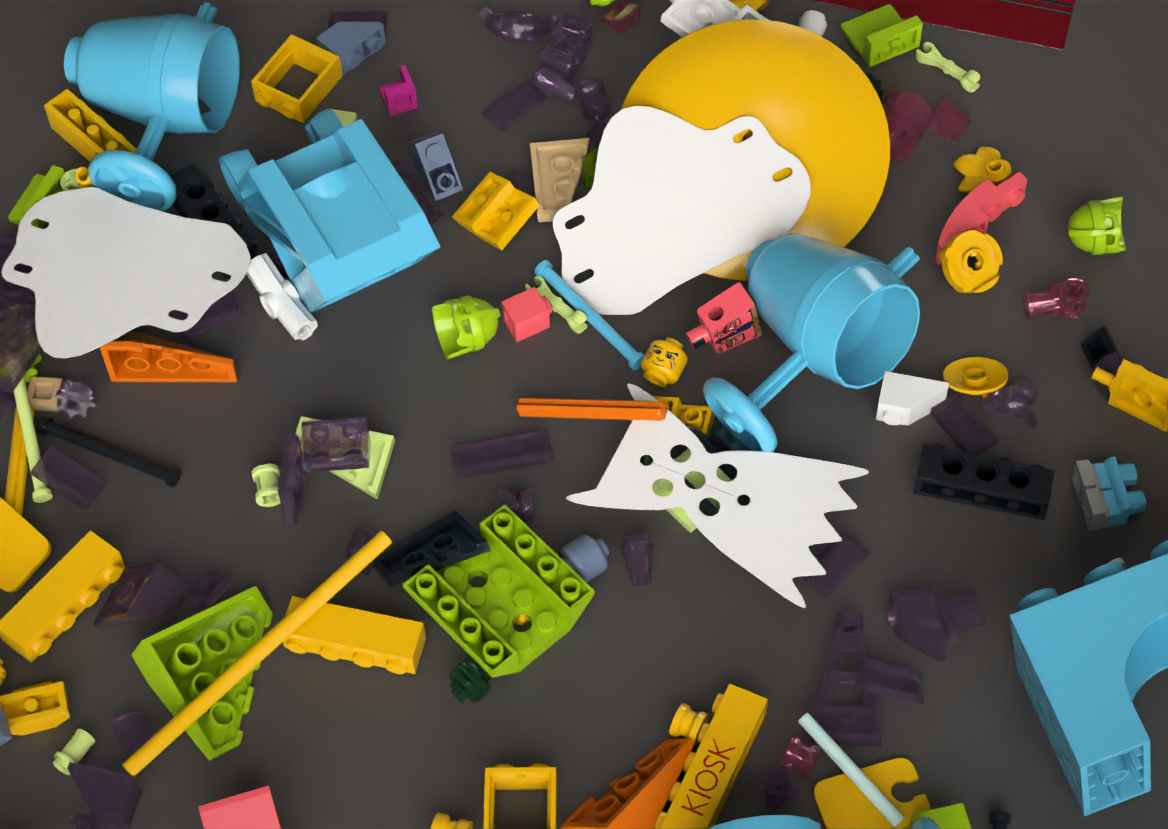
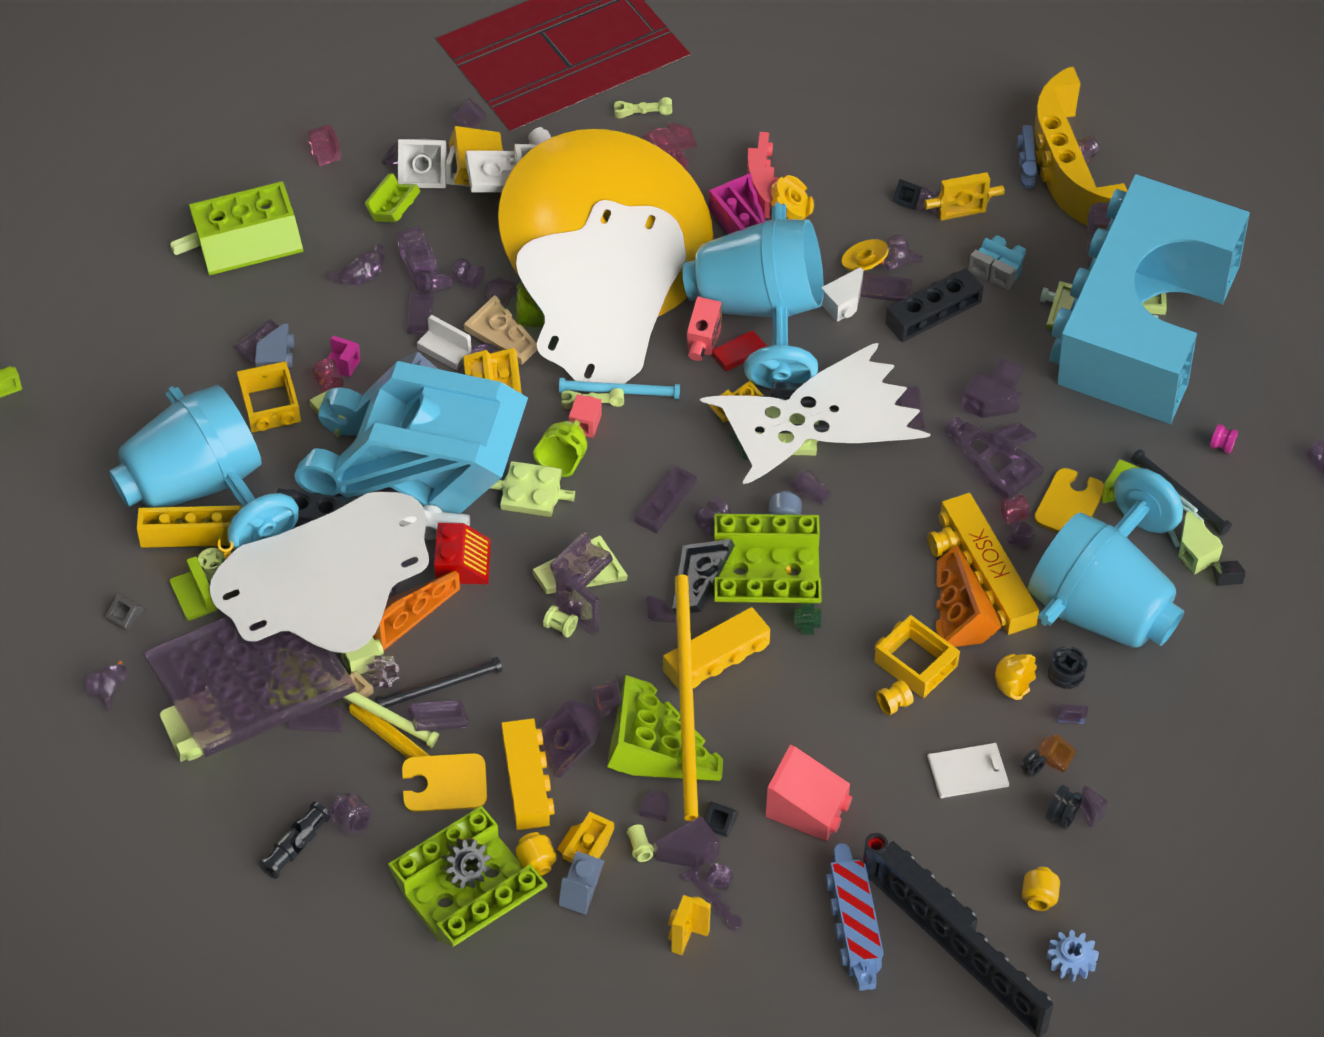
camera: 50 degrees left, 5 degrees down
orange axle [516,398,667,421] -> none
clear pink slope [599,2,640,35] -> none
yellow head [641,338,688,387] -> none
light aqua bar [798,713,905,828] -> none
lime bracket [841,4,923,67] -> none
yellow plate [953,147,1012,193] -> none
clear pink connector [1023,278,1090,320] -> none
lime helmet [1067,196,1126,255] -> none
none -> clear pink wheel [312,359,344,393]
none -> yellowish green brick [341,637,384,674]
none -> white panel [417,315,472,370]
none -> red slope [434,523,491,584]
none -> yellowish green plate [489,461,575,517]
none -> black slope [701,801,739,837]
none -> dark pink wedge [709,173,765,234]
none -> red tile [712,330,767,372]

